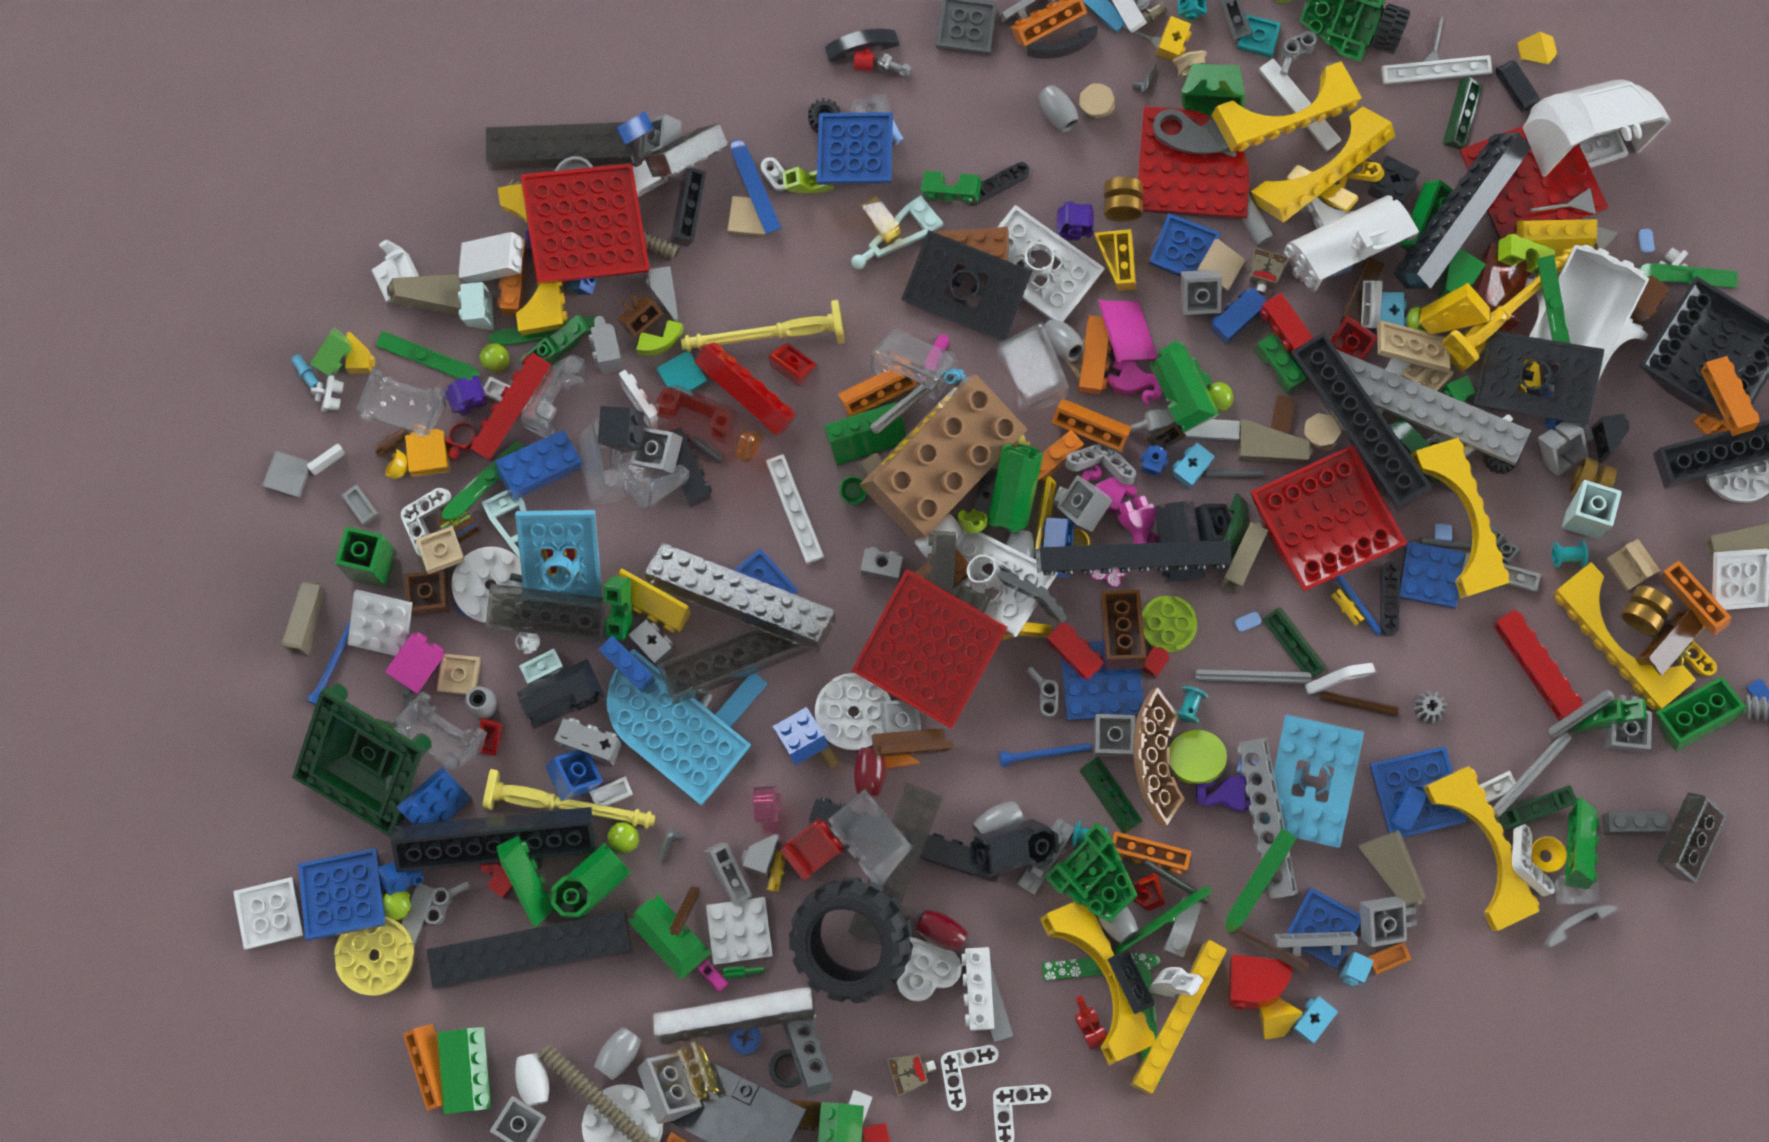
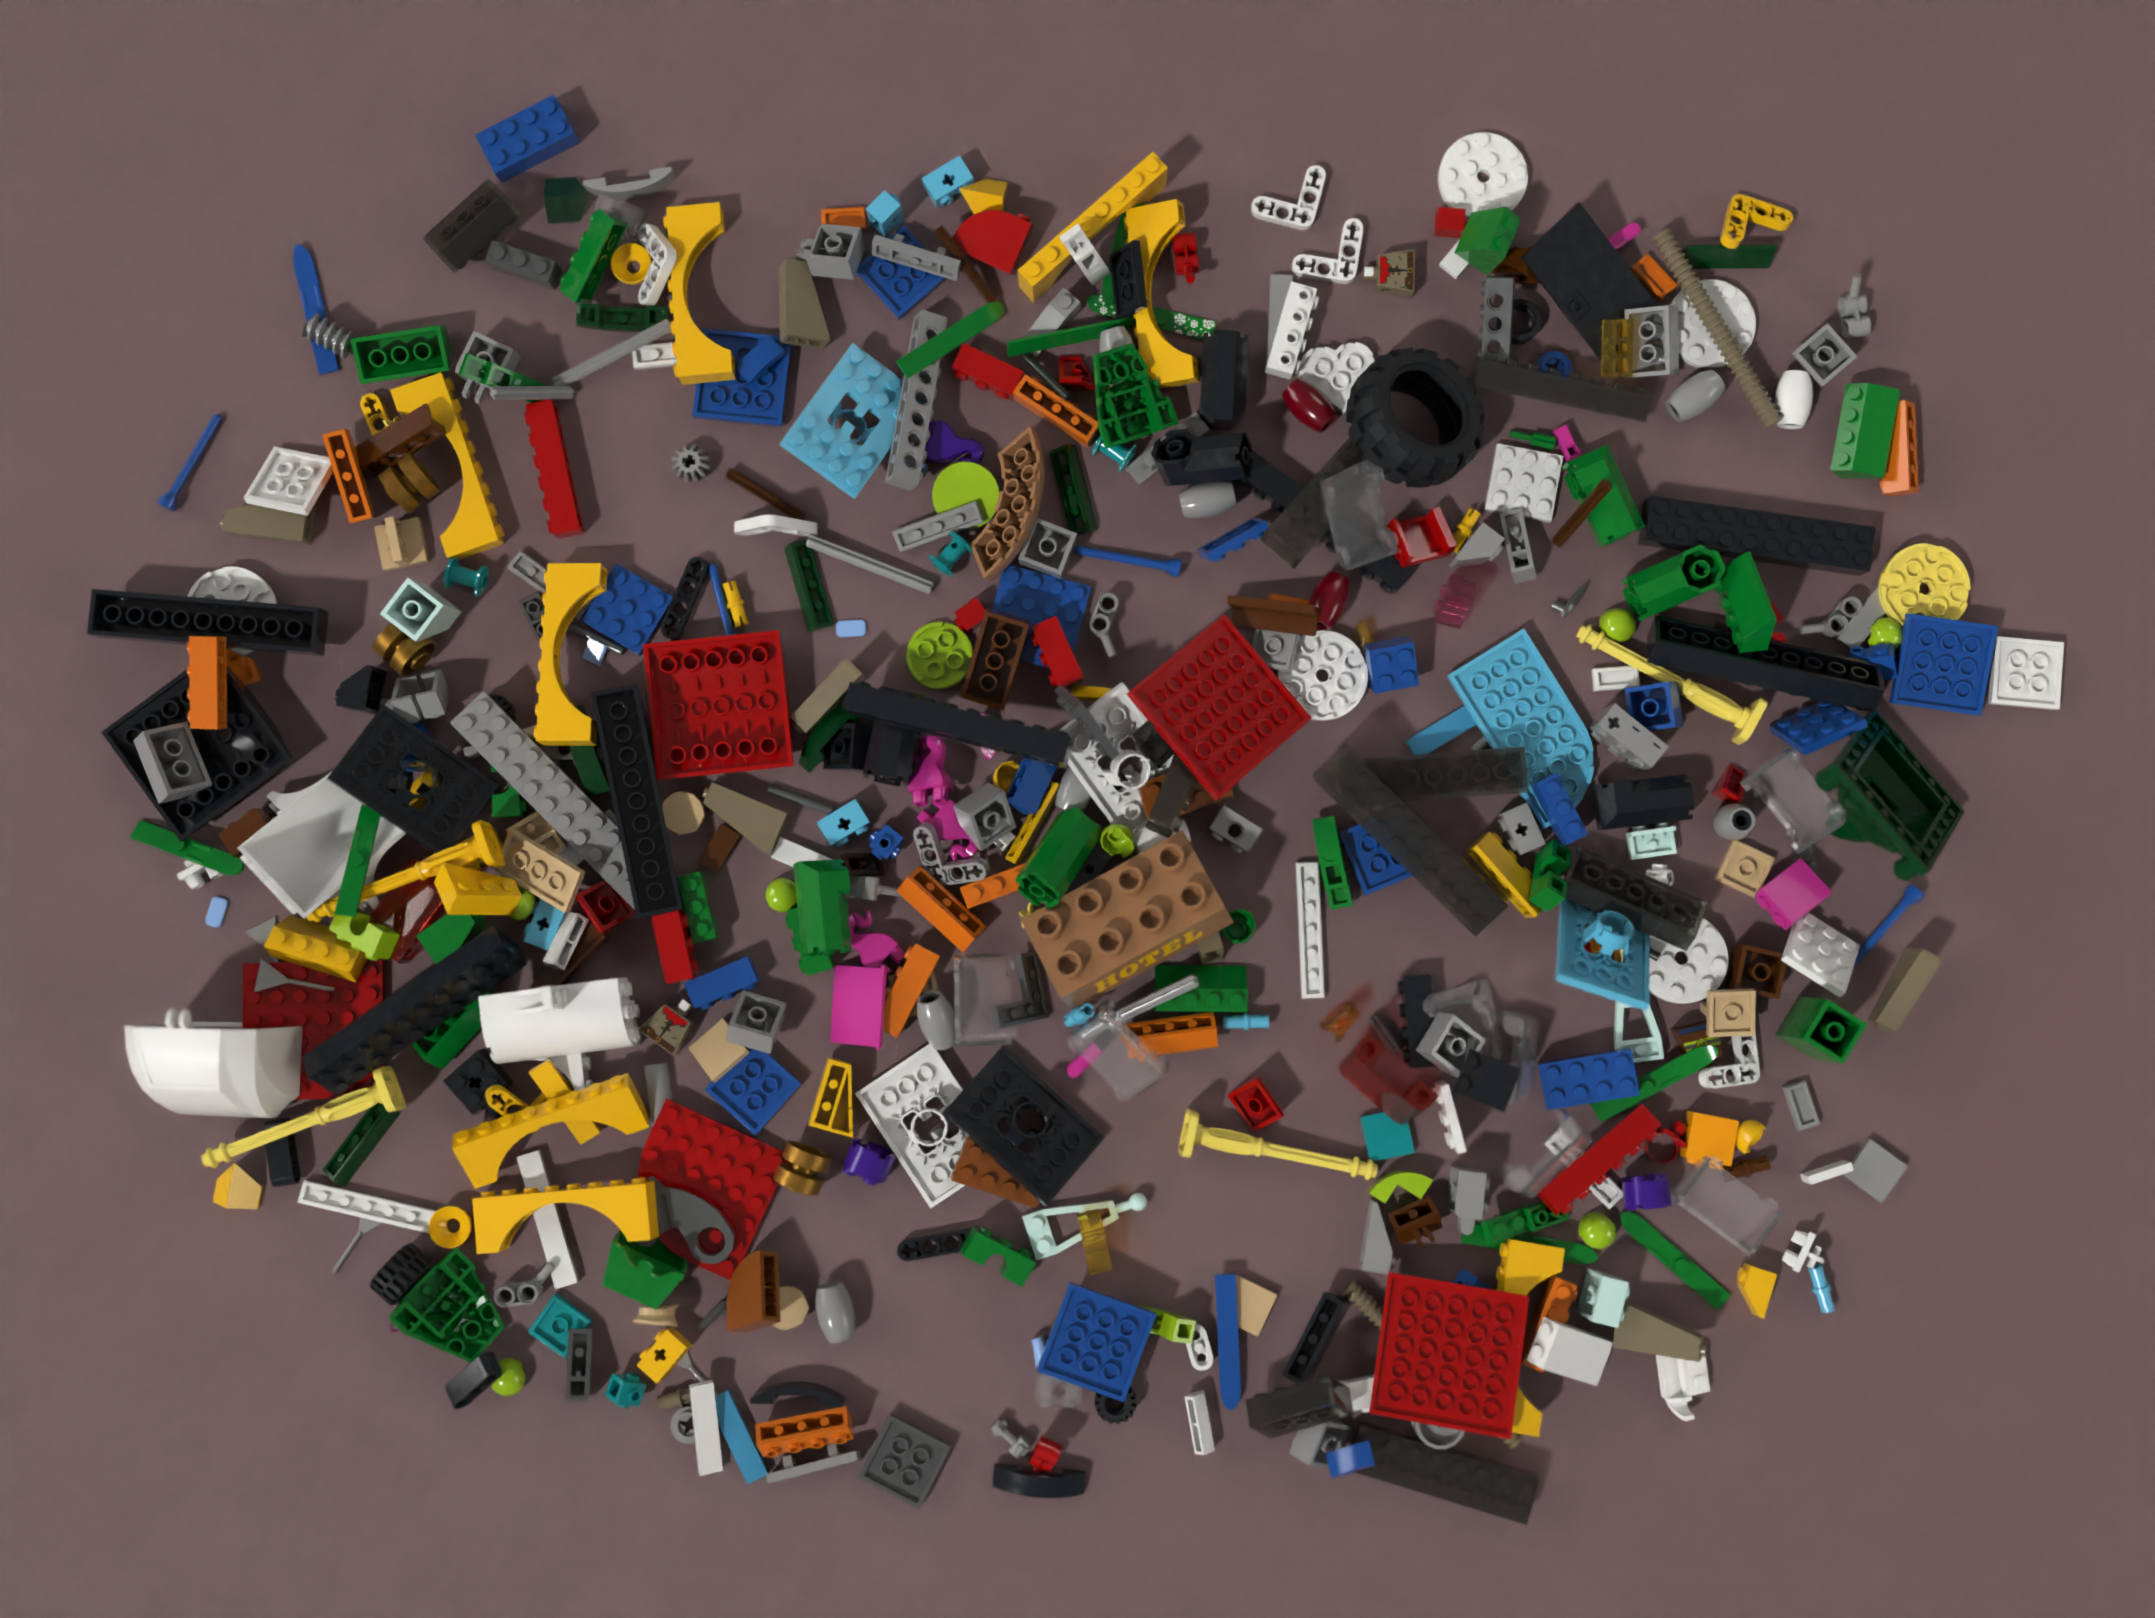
camera: 160 degrees left, 10 degrees up
bright green slope [310,327,352,376] -> none
red brick [694,342,796,436] -> none
none -> light grey slope [133,722,212,804]
none -> light yellow piece [201,1066,406,1168]
none -> yellow piece [429,1206,472,1248]
none -> blue brick [475,94,581,183]
none -> clear green slope [544,177,586,224]
none -> dark orange brick [726,1250,780,1333]
none -> light grey tile [892,500,984,552]
none -> red brick [952,343,1024,401]
none -> dark grey plate [990,951,1049,1030]
none -> white piece [1185,1390,1215,1455]
none -> blue plate [1197,517,1269,562]
none -> black brick [1199,330,1249,431]
none -> medium azure pin [1223,1012,1269,1031]
none -> green slope [1312,815,1353,910]

